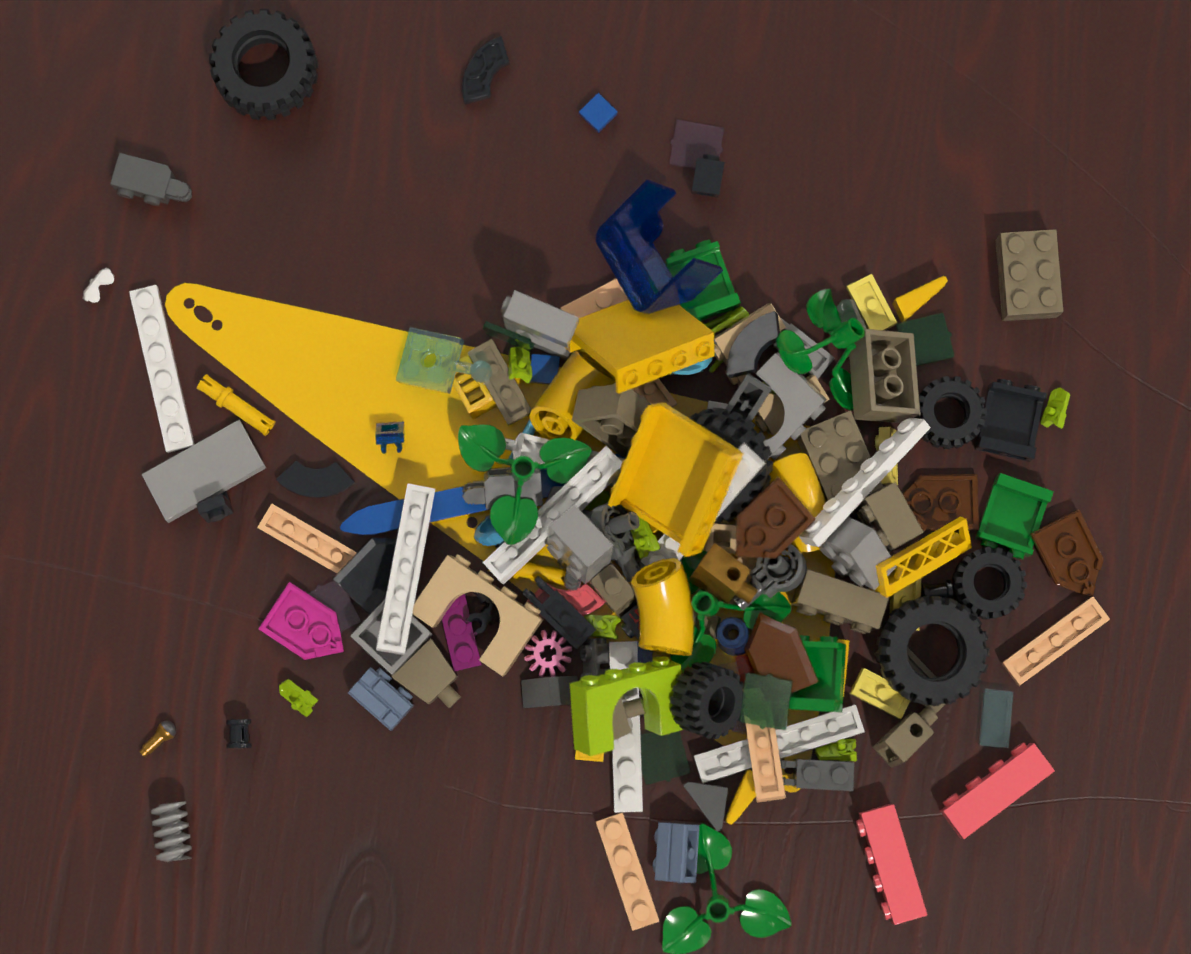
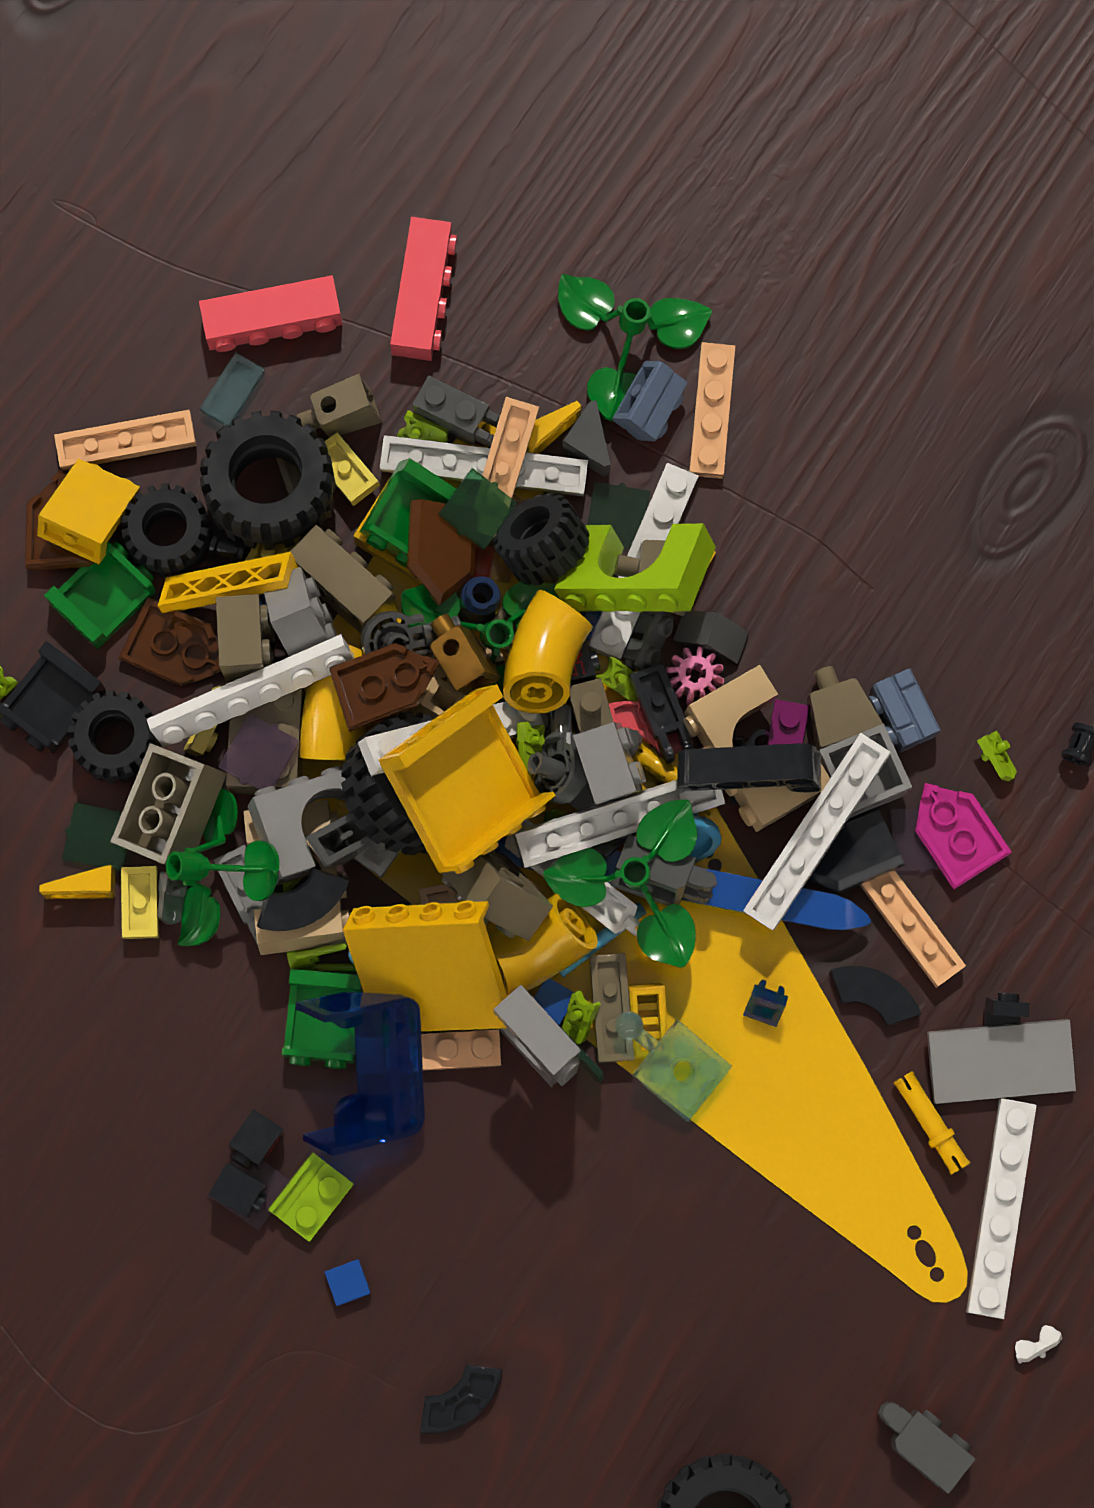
camera: 160 degrees left, 5 degrees down
none -> yellow panel [37,458,140,564]
none -> black brick [209,1163,268,1218]
none -> piece [218,713,300,790]
none -> lime plate [268,1152,354,1242]
none -> black beam [677,743,821,793]

